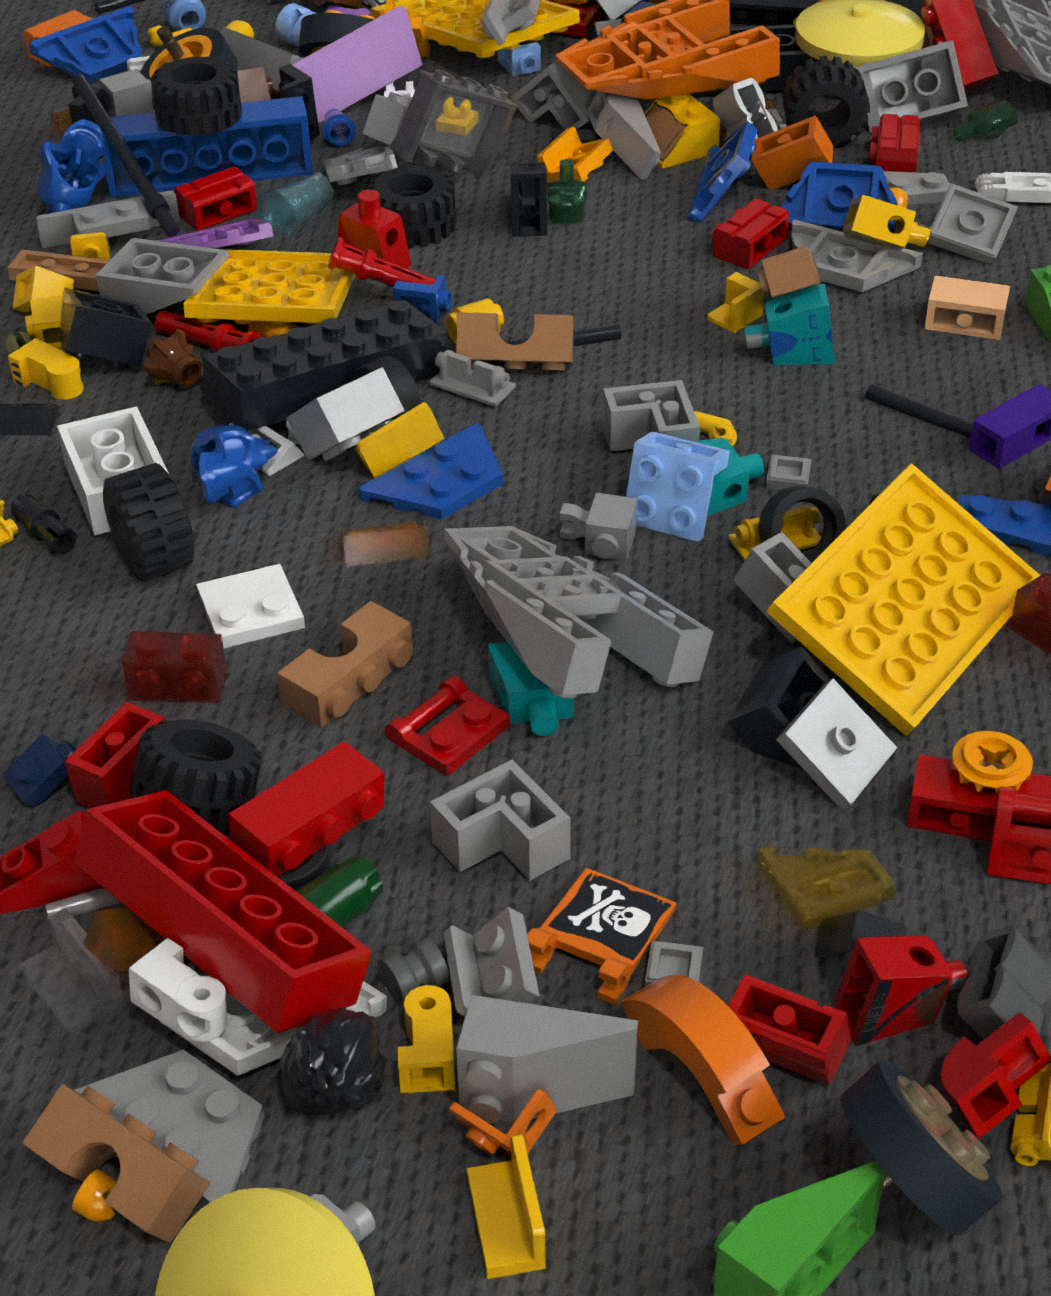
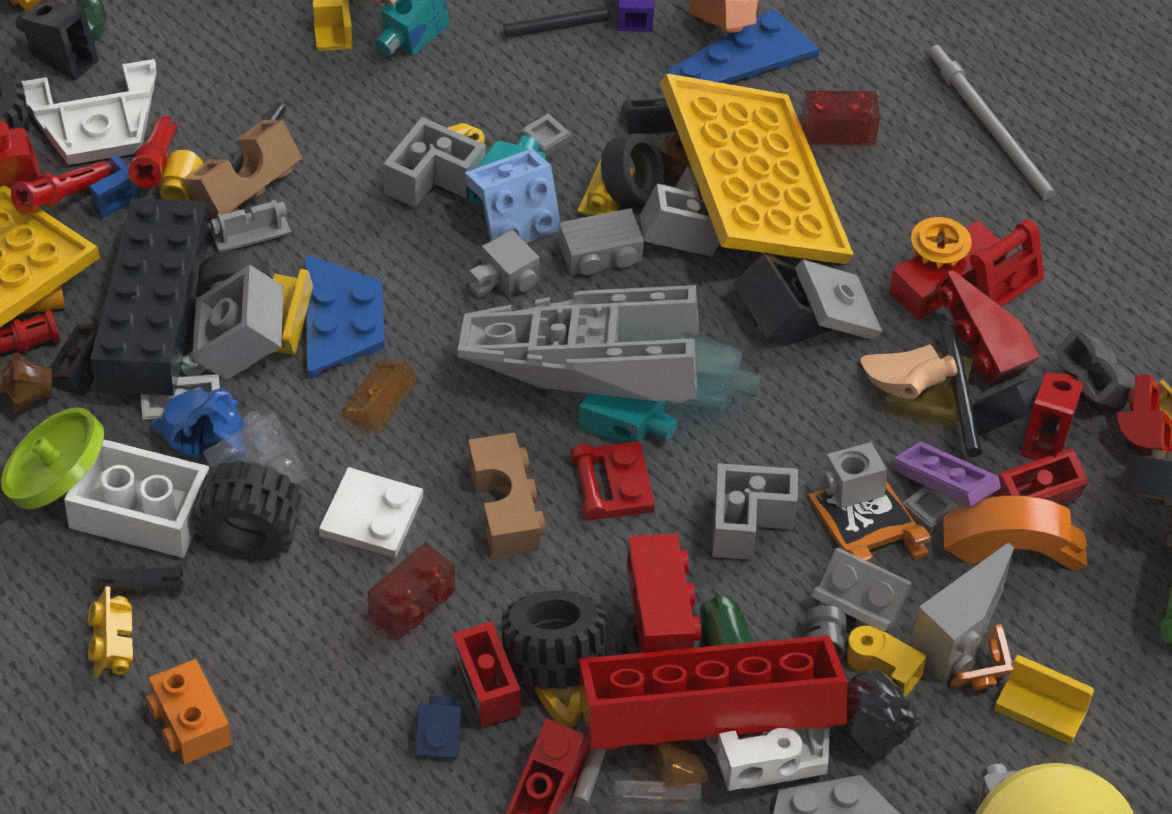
camera: 55 degrees left, 10 degrees up
none -> lime piece [1,408,104,509]
none -> white wing [21,59,157,165]
none -> red pin [128,116,177,188]
none -> clear hinge [203,411,309,484]
none -> light grey brick [558,208,644,276]
none -> clear light blue torso [682,332,761,410]
none -> light grey brick [822,442,887,508]
none -> light nougat arm [860,344,958,399]
none -> medium lavender tile [892,442,1001,507]
none -> red slope [936,270,1040,385]
none -> black bar [941,325,982,457]

